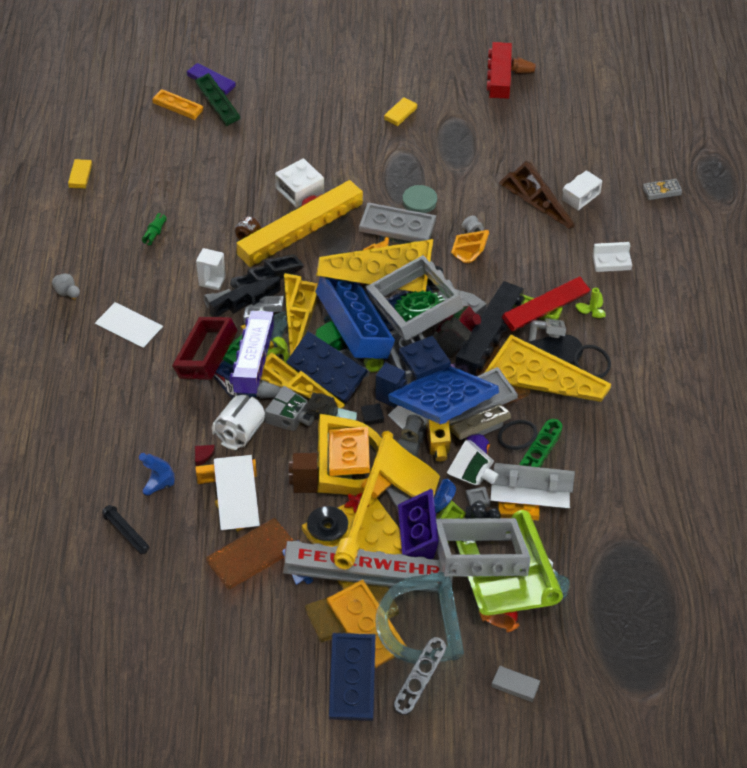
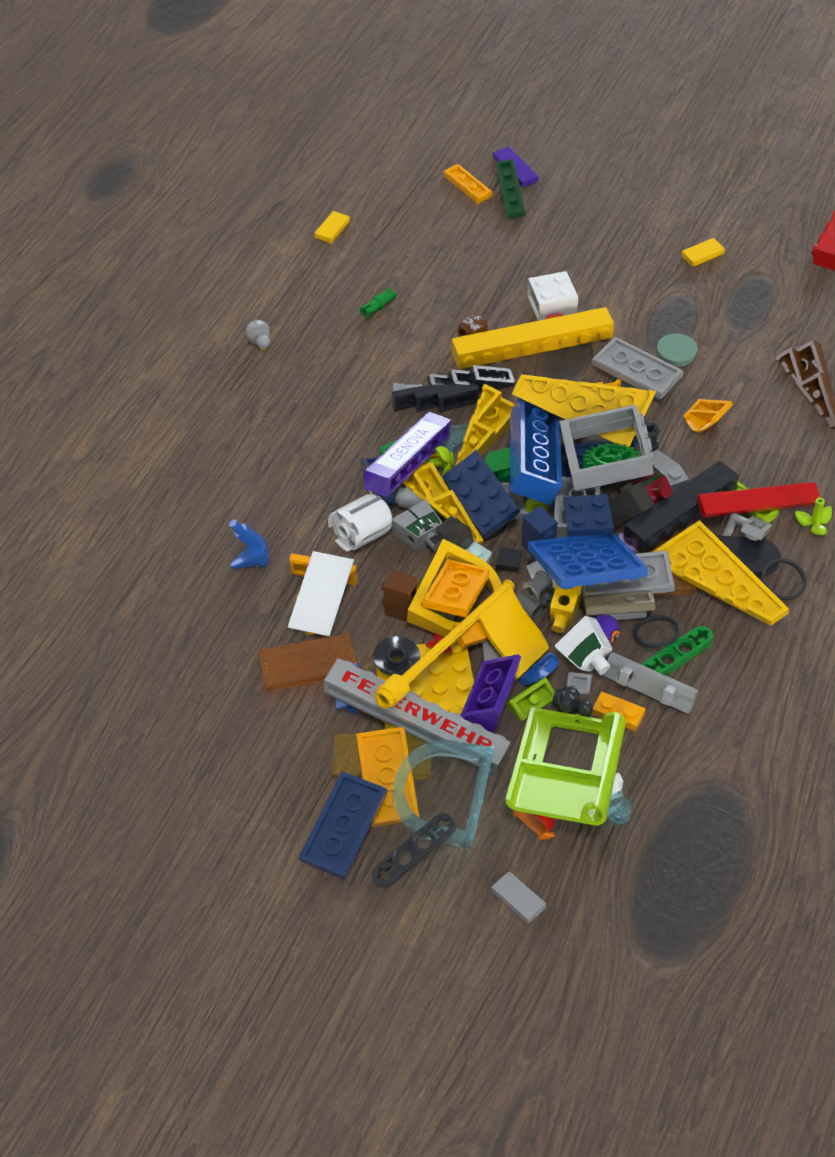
camera: 25 degrees right, 0 degrees up
white sticker [95,302,163,348] -> none
black axle [102,505,149,554] -> none
dark red window [172,317,238,380] -> none
dark red tile [195,445,215,466] -> none
white panel [196,248,226,290] -> none
light grey tile [243,296,284,324] -> none
light grey window [436,518,530,577] -> none
light grey wheel [462,215,484,233] -> none
white sticker [490,484,570,508] -> none

